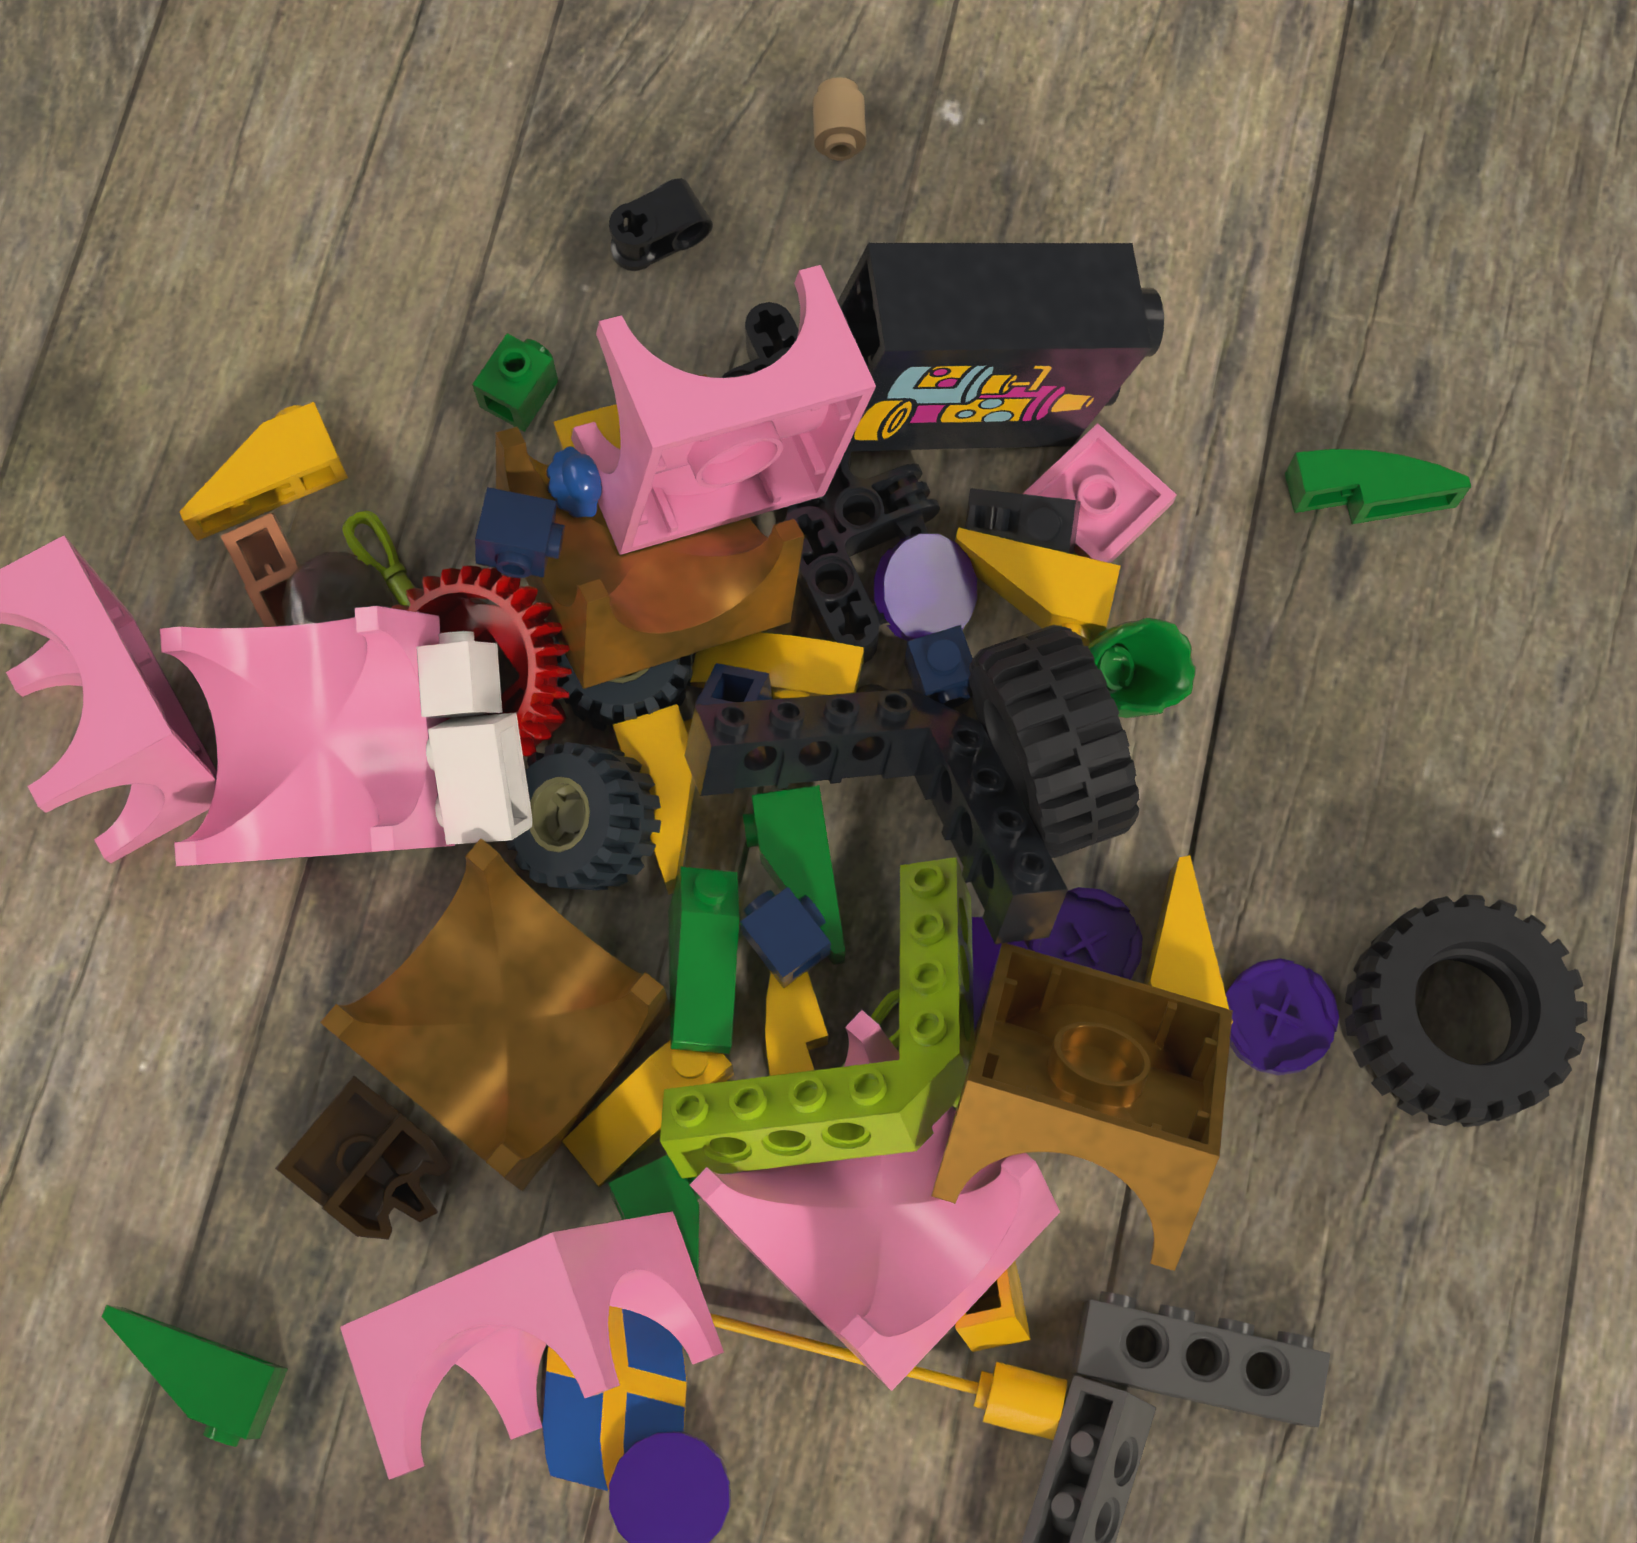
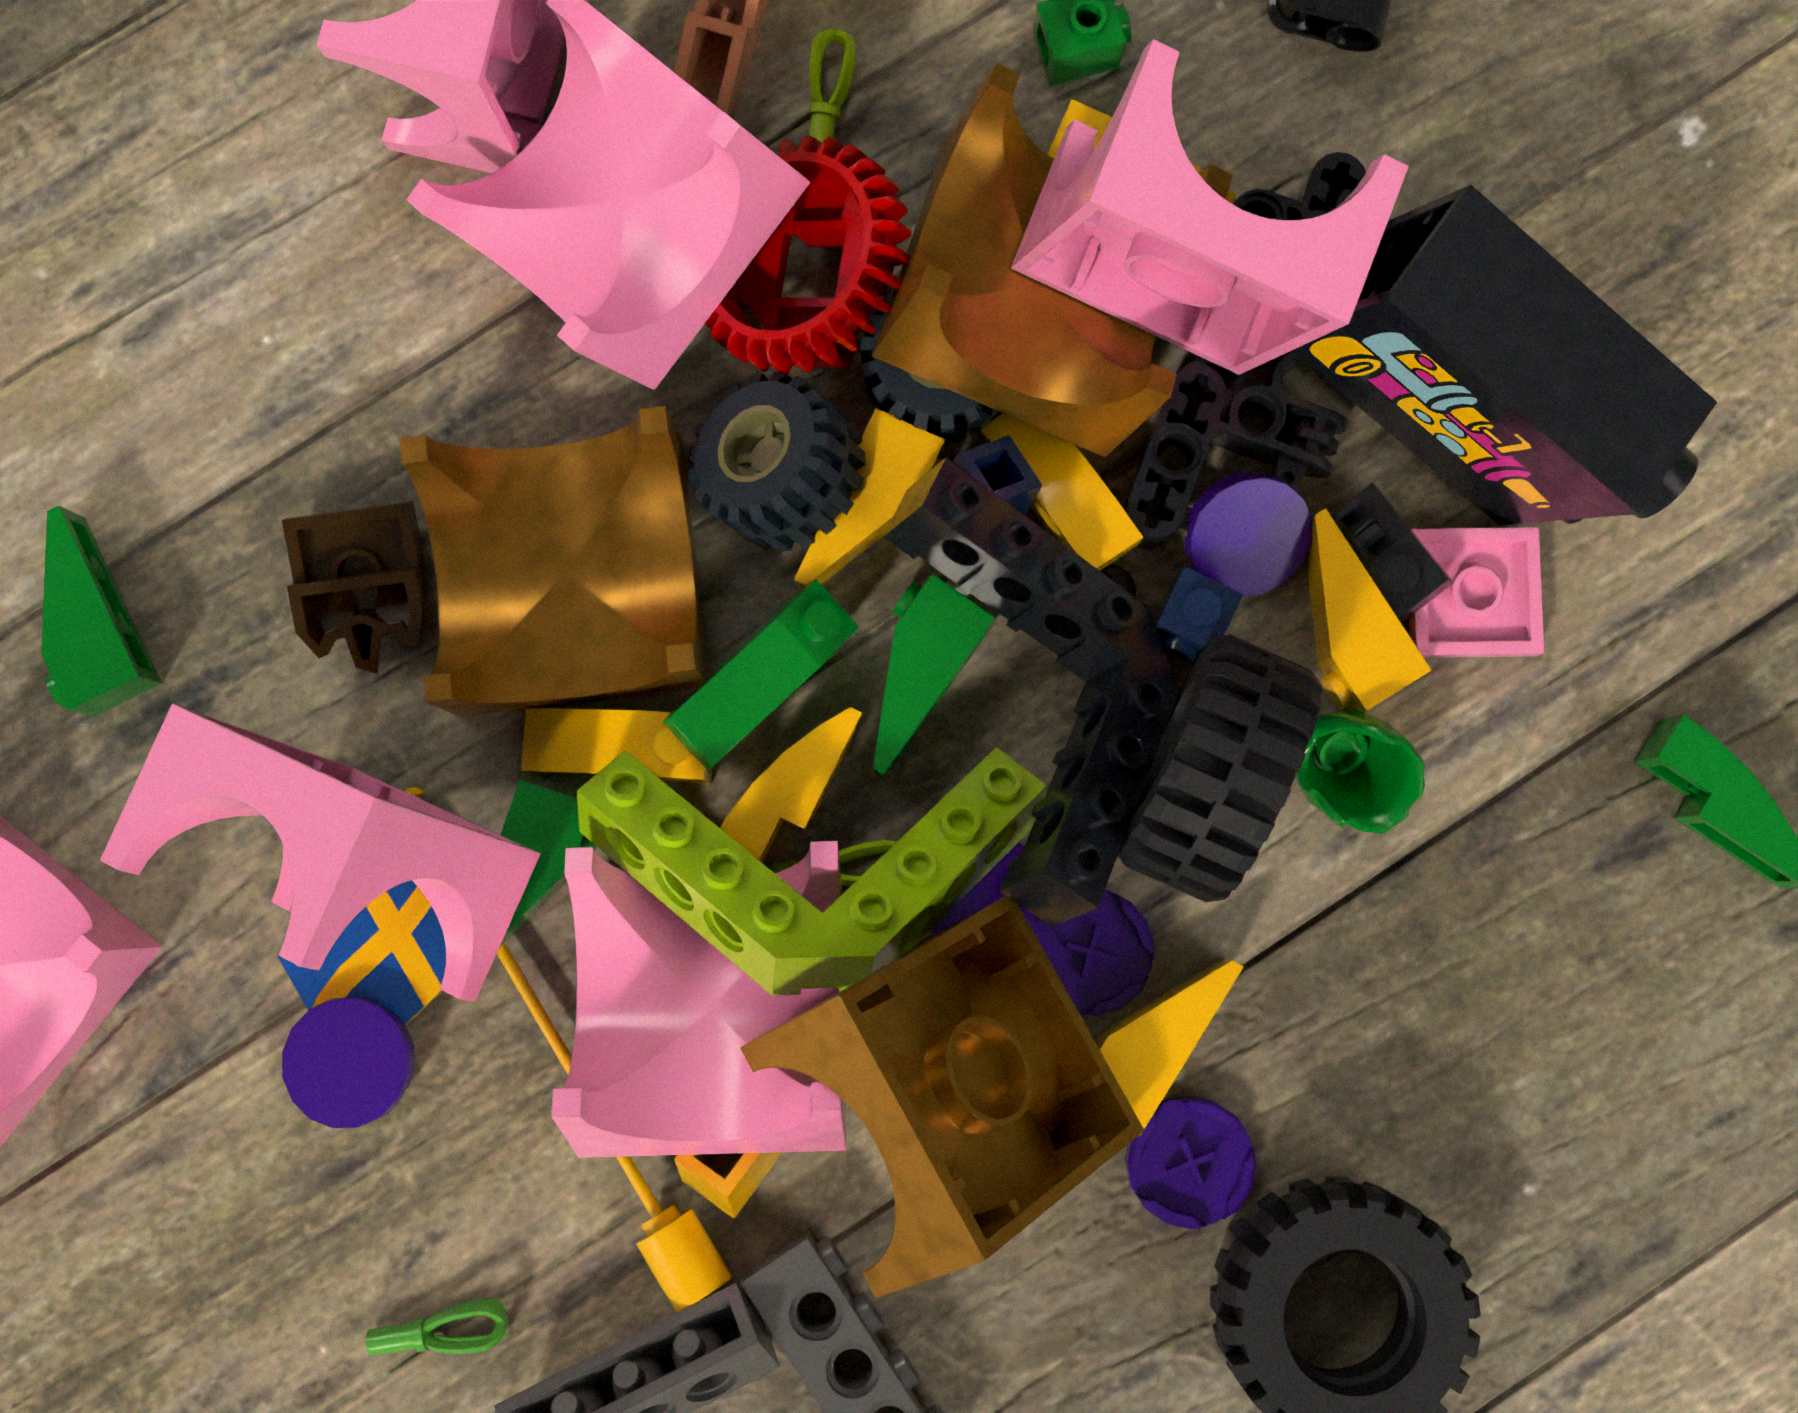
camera: 45 degrees right, 10 degrees up
clear smoke tile [282,552,393,626] -> none
white brick [416,631,502,718] -> none
white piece [426,713,532,845] -> none
dark blue brick [475,487,565,578] -> none
blue piece [546,447,602,518] -> none
dark blue brick [740,887,831,988] -> none
tan brick [813,77,866,161] -> none

